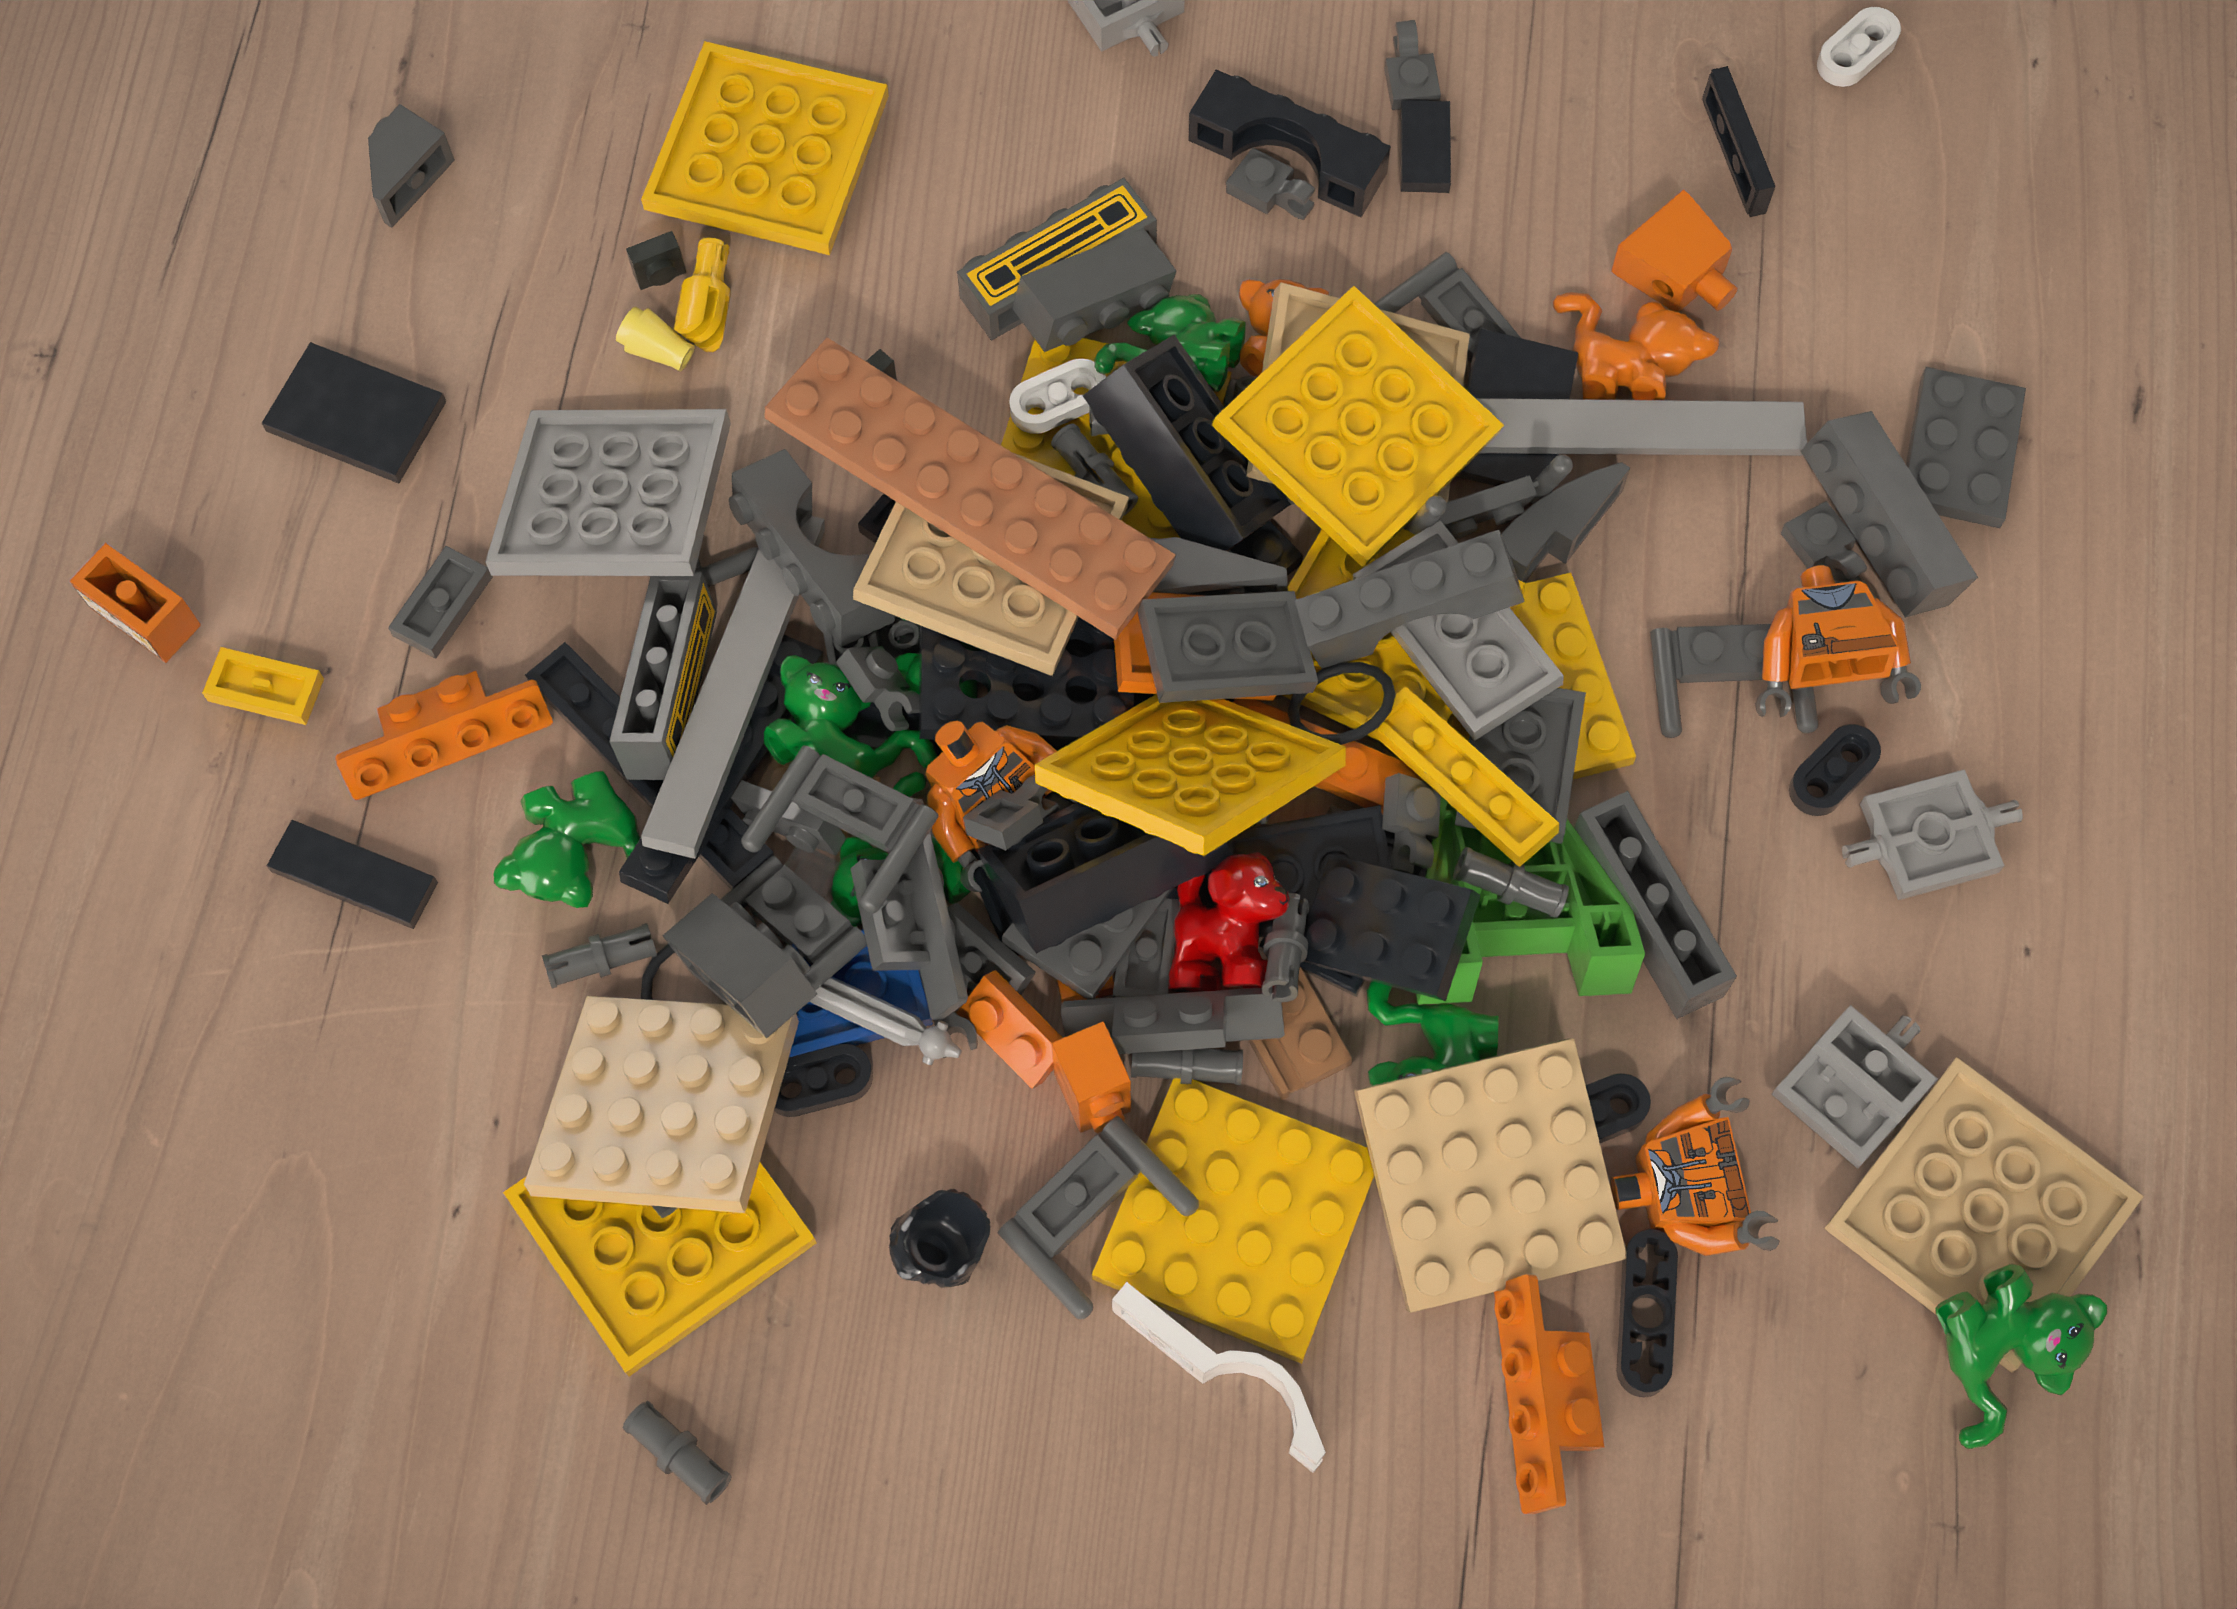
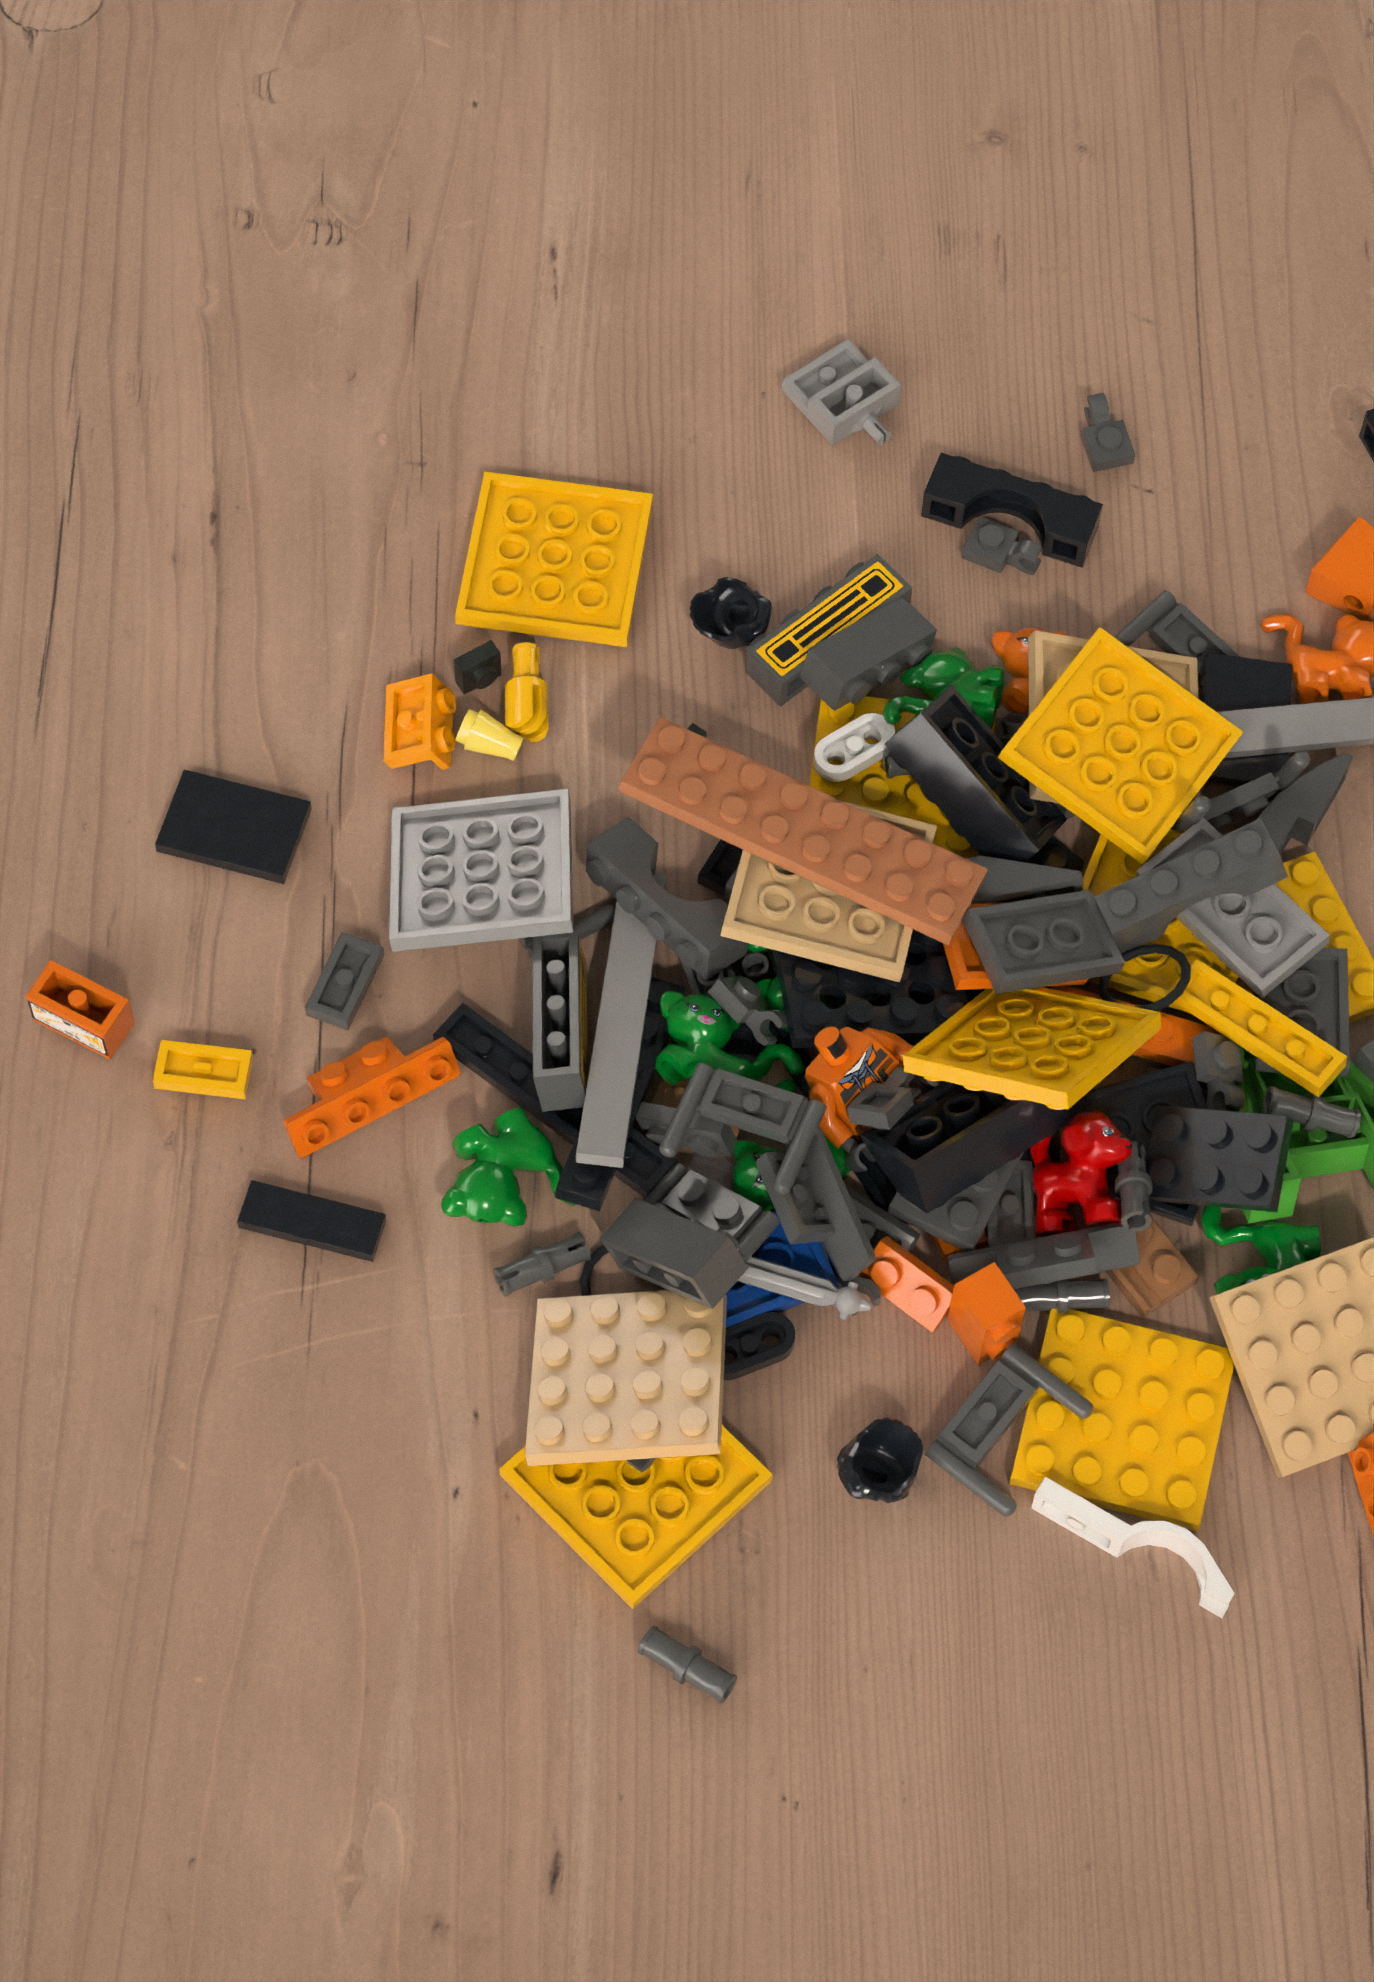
camera: 10 degrees left, 5 degrees down
dark grey slope [368,104,455,228] -> none
dark grey pin [1051,424,1138,516] -> none
black tile [1401,100,1451,193] -> none
none -> light orange bracket [383,673,456,770]
none -> black hair [690,577,772,649]

